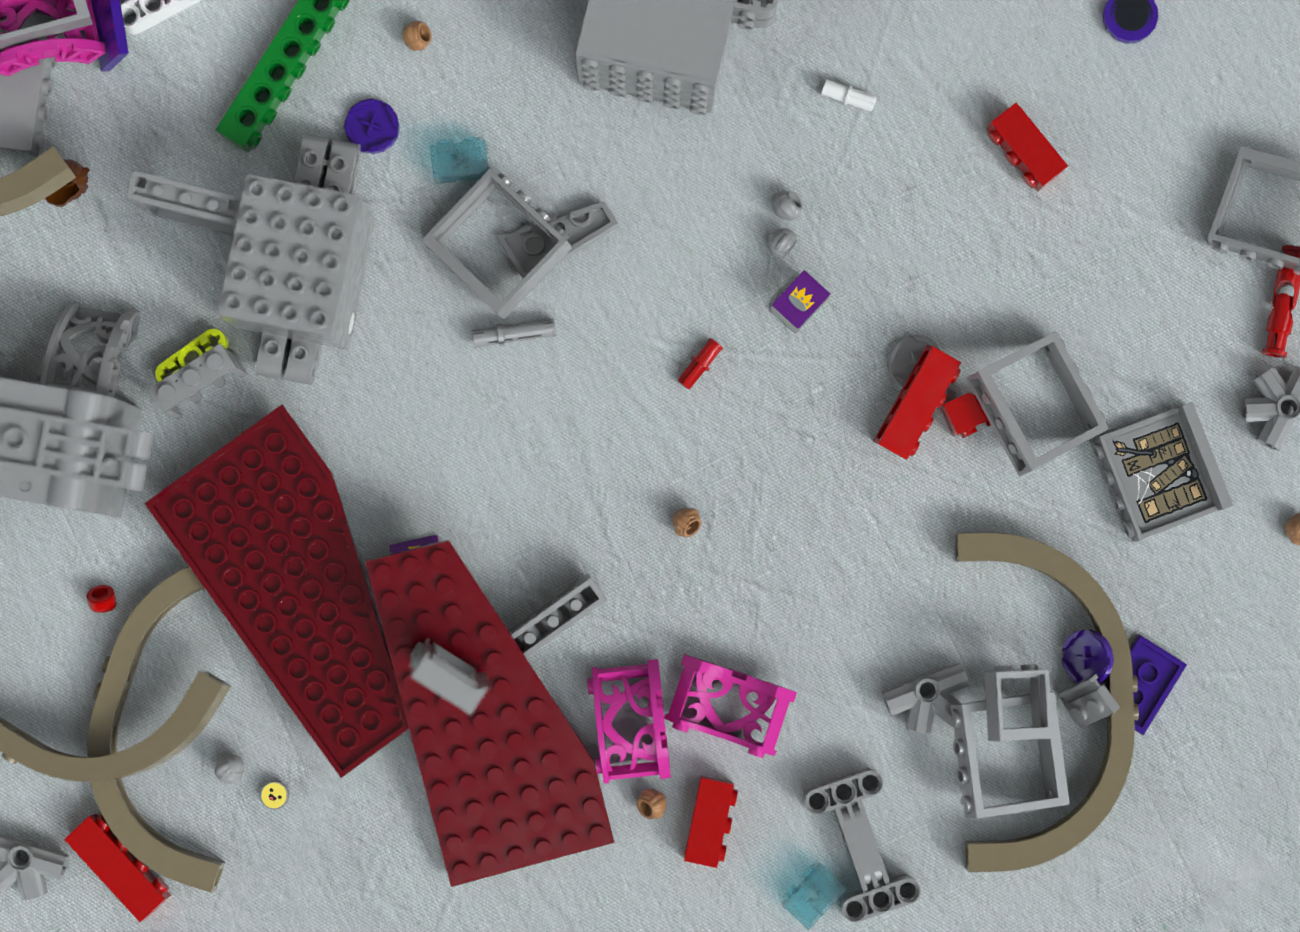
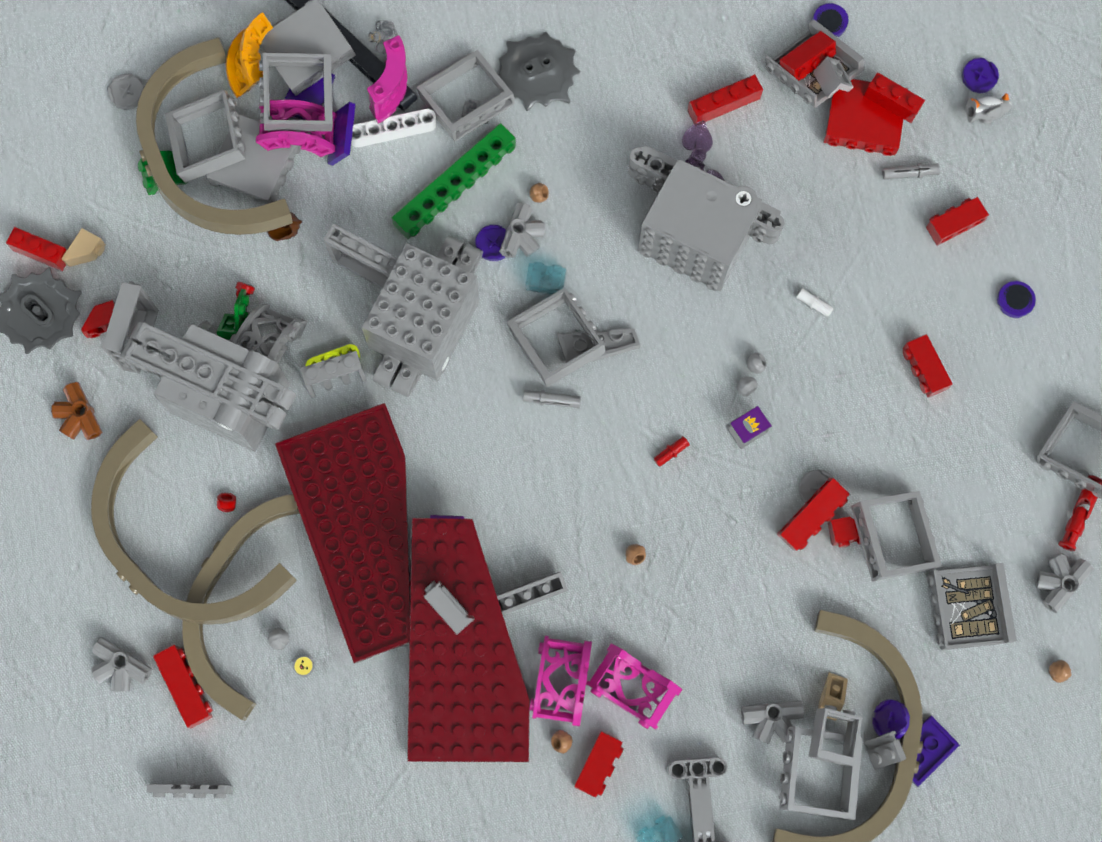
camera: 15 degrees right, 10 degrees down
none -> green bracket [216,289,250,340]
none -> red tile [235,281,255,297]
none -> light grey piece [499,203,545,258]
none -> tan slope [818,672,848,721]

